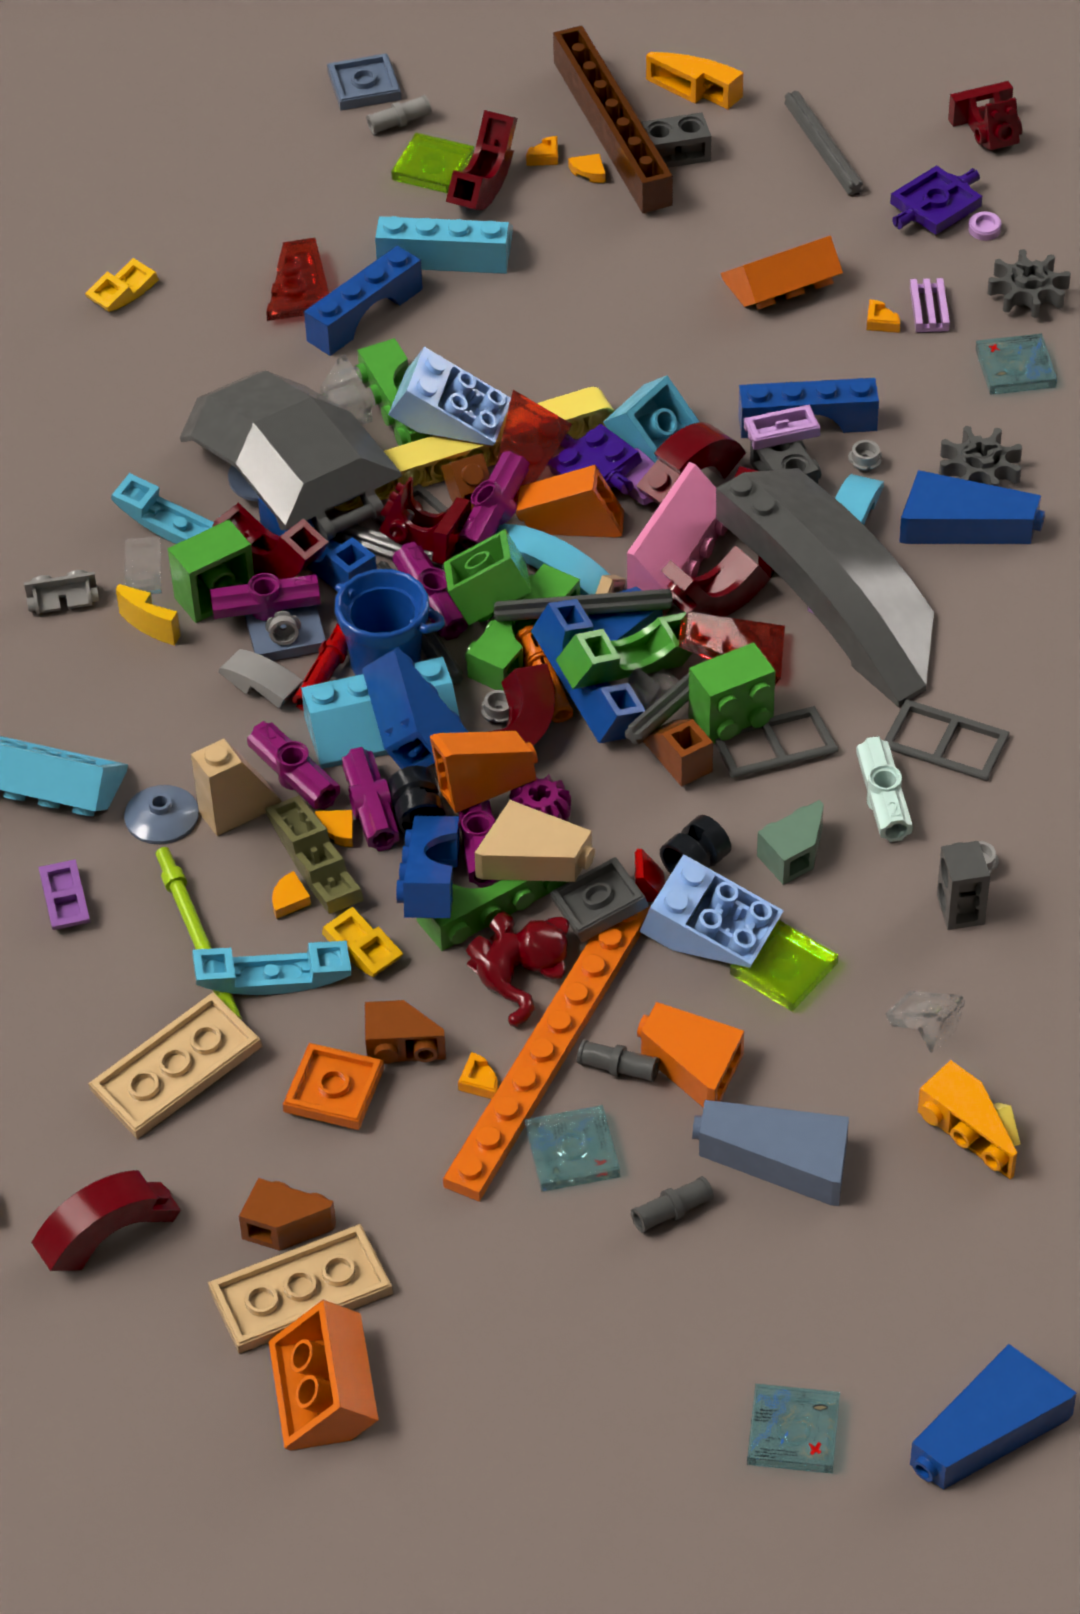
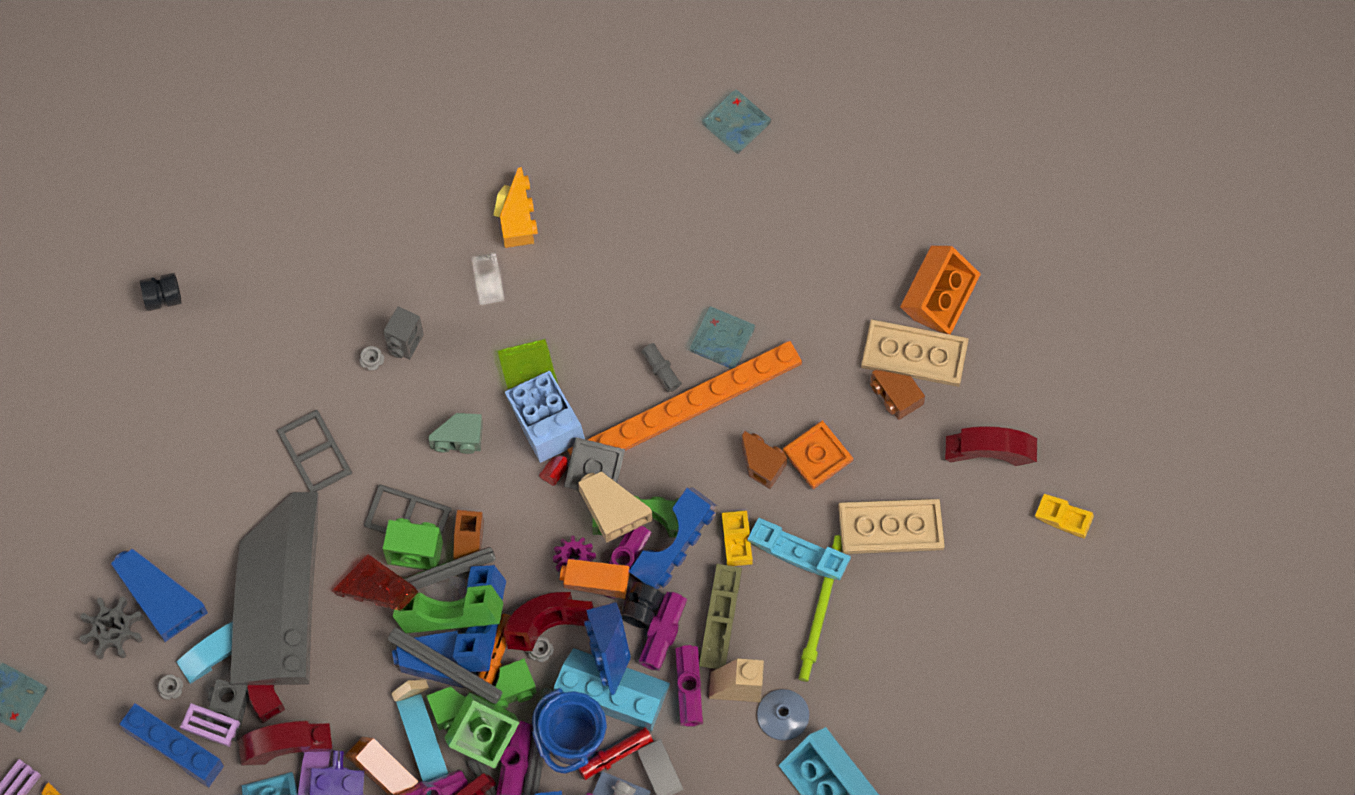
camera: 145 degrees left, 20 degrees up
medium lavender slope [39,859,90,930] -> none
light orange tile [272,871,311,919] -> none
light orange tile [315,810,353,847] -> none
light orange tile [458,1052,498,1099] -> none
dark red animal [466,911,570,1027] -> none
bright pink slope [627,462,728,616] -> none
dark grey pin [631,1176,714,1233] -> none
orange slope [637,1002,744,1107] -> none
black wheel [660,815,731,874] -> none
dark red arch [661,545,771,622] -> none
sand blue slope [692,1100,849,1206] -> none
light aqua piece [856,736,913,842] -> none
blue slope [910,1344,1077,1490] -> none

